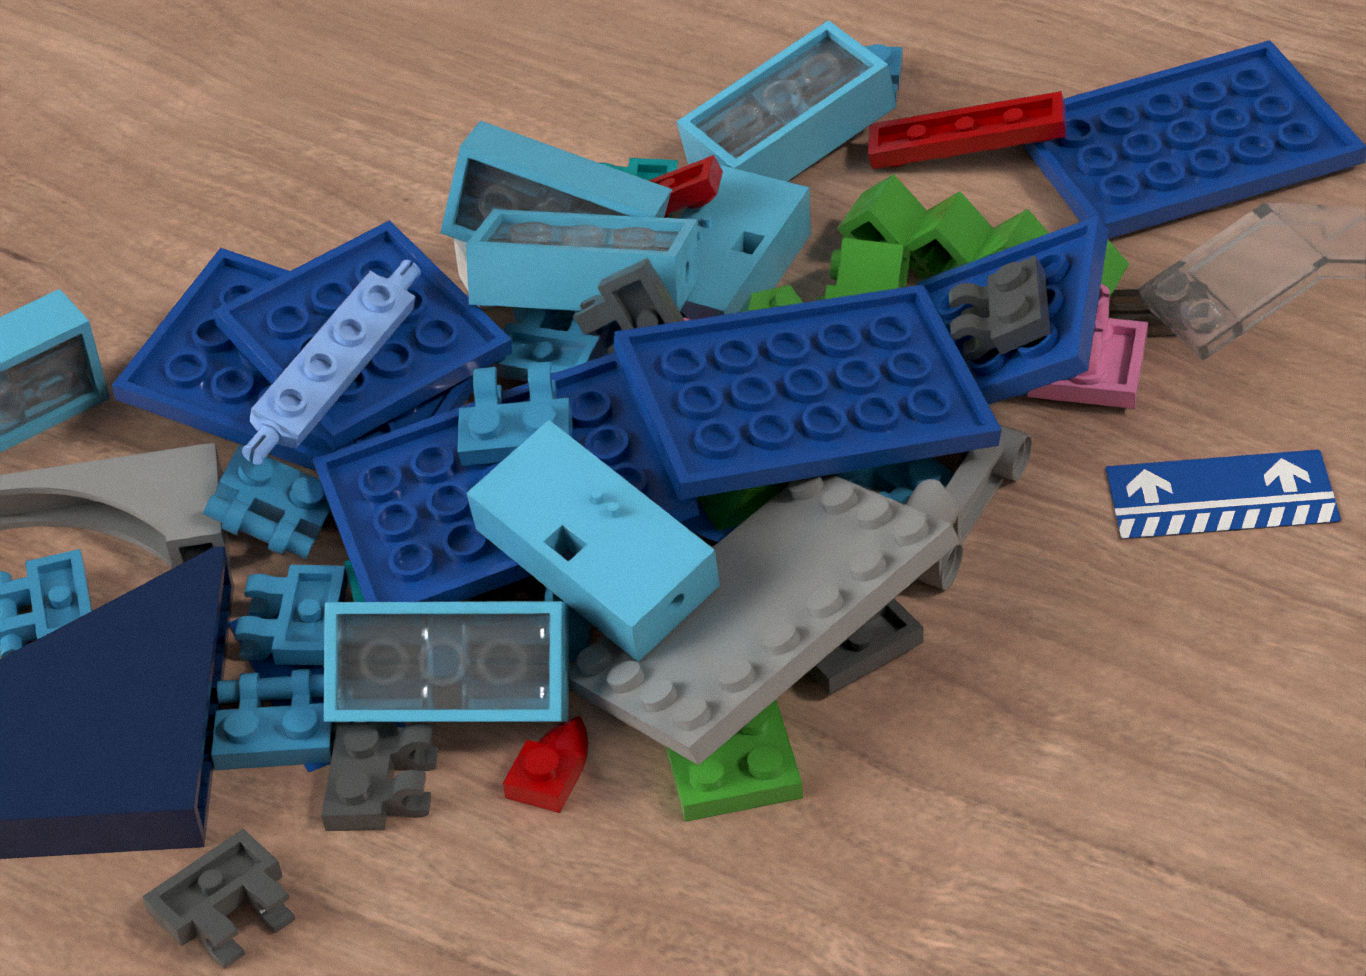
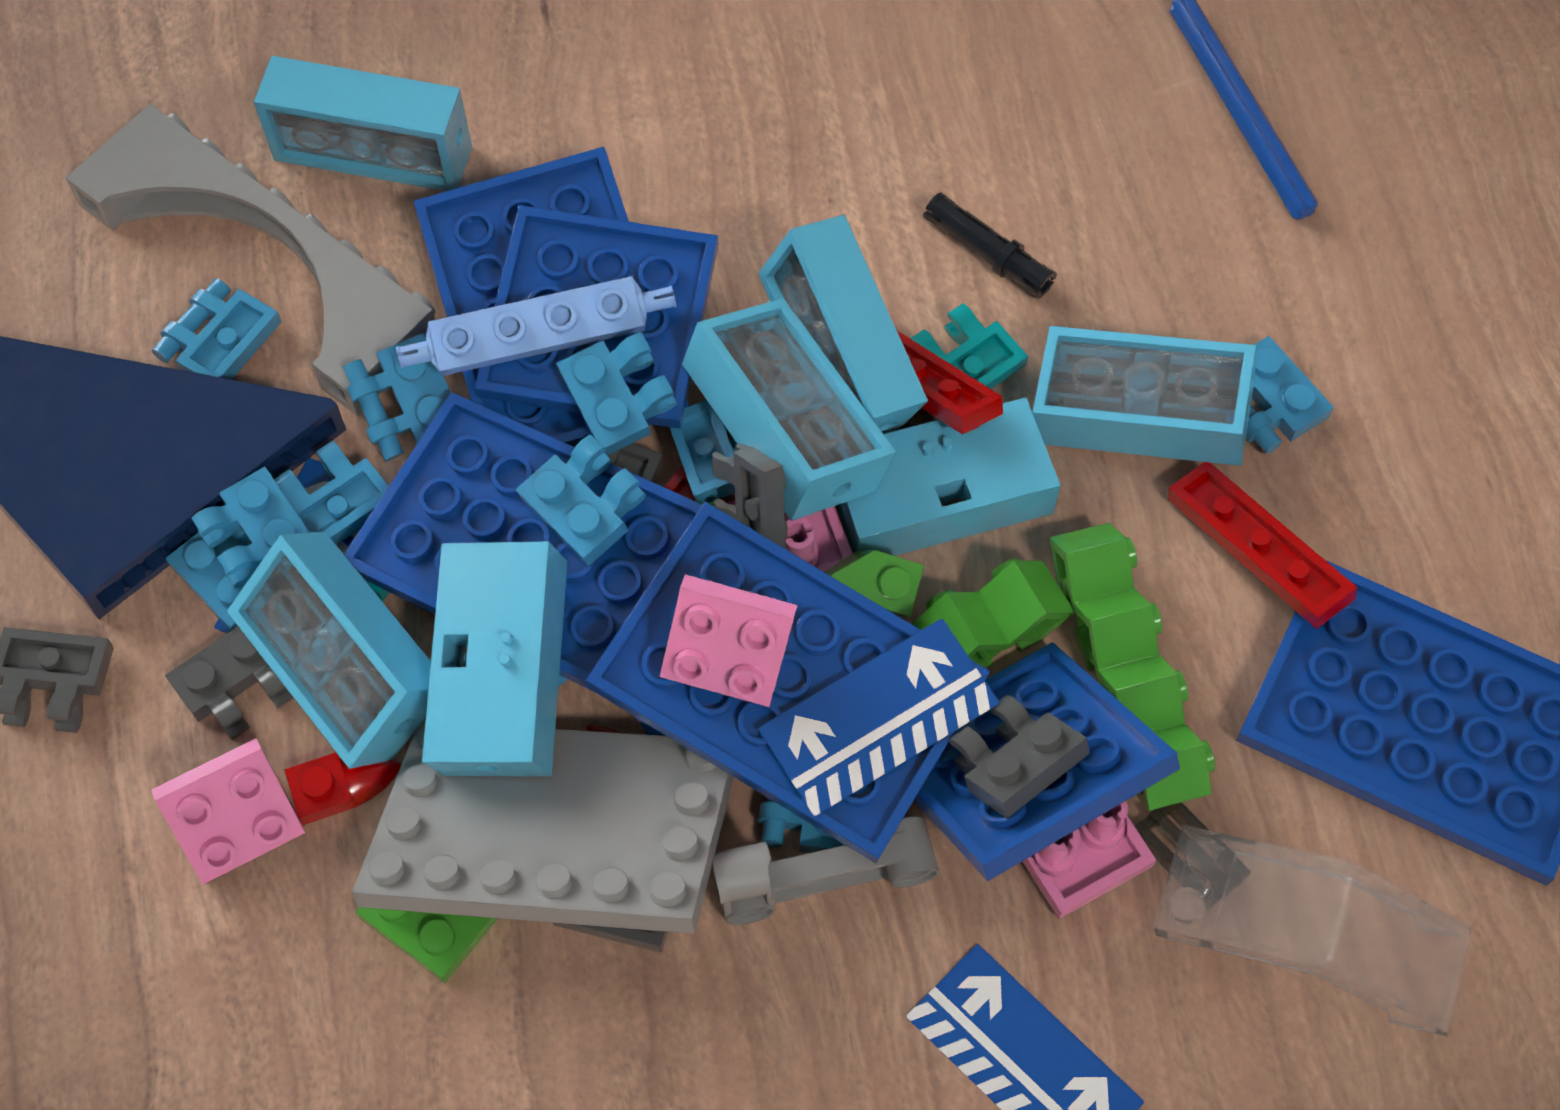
camera: 45 degrees right, 20 degrees up
none -> bright pink plate [151,738,305,884]
none -> dark azure plate [191,467,310,588]
none -> dark azure plate [556,332,677,456]
none -> bright pink plate [659,574,797,707]
none -> blue sticker [758,619,999,816]
none -> black pin [923,192,1057,299]

